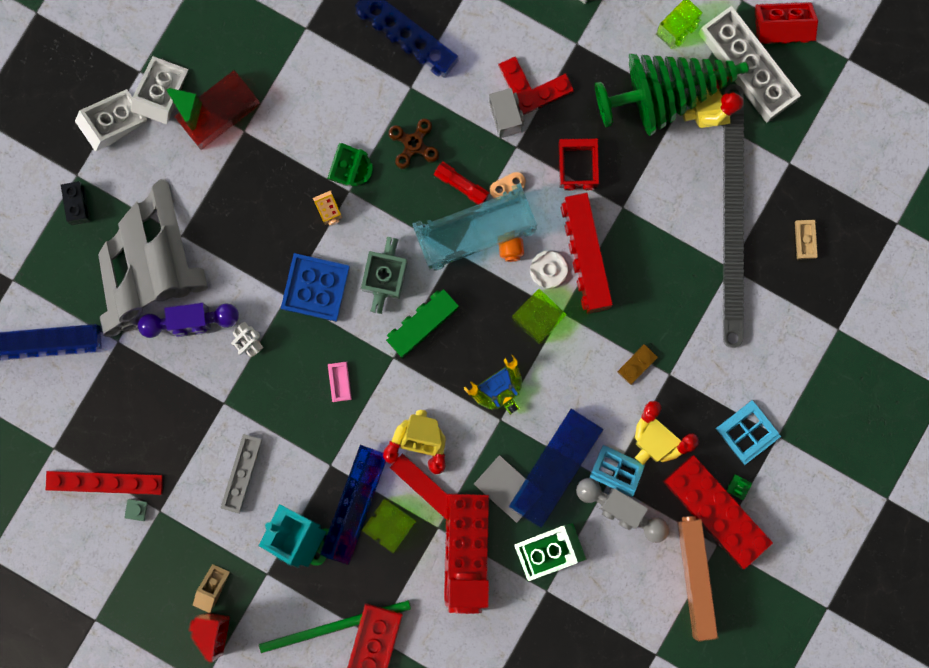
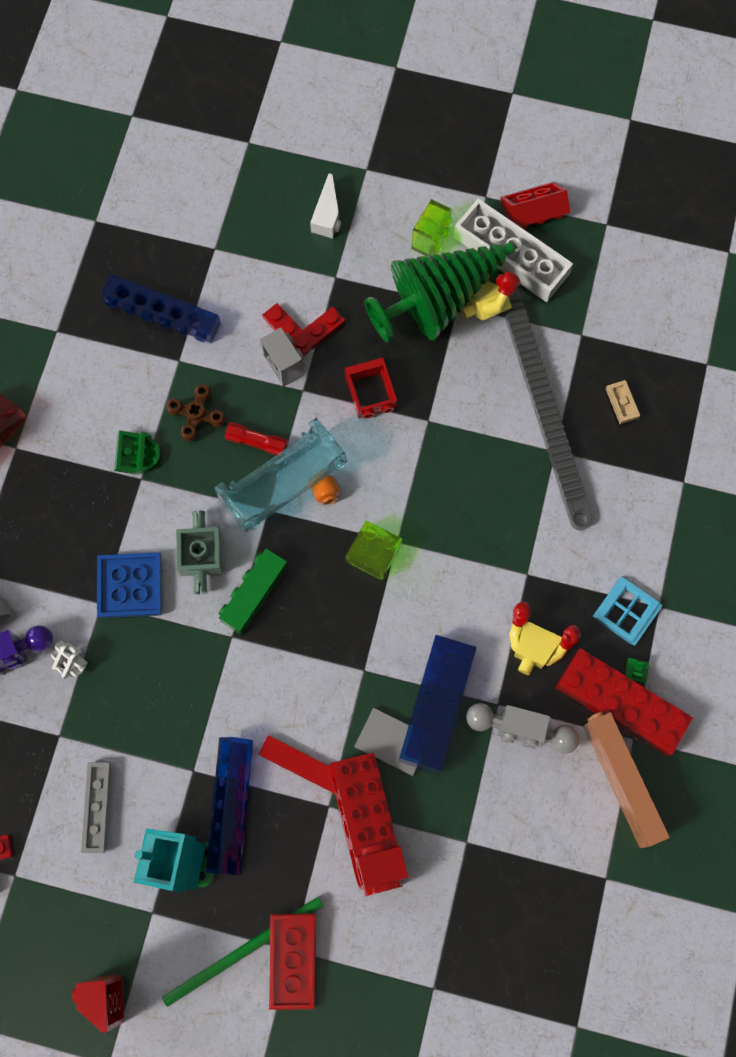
camera: 20 degrees left, 10 degrees down
tan slope [193,564,230,613] -> none
light nougat slope [313,190,342,226] -> none
bright pink tile [328,362,352,402] -> none
clear neon green piece [362,498,417,553] -> none
light yellow torso [383,410,446,474] -> none
torso [464,355,522,415] -> none
light nougat plate [490,172,526,201] -> none
green slope [515,523,587,581] -> none
white tile [530,251,568,289] -> none
red brick [560,192,612,314] -> none
medium azure piece [590,445,645,497] -> none
pearl gold plate [617,344,658,385] -> none

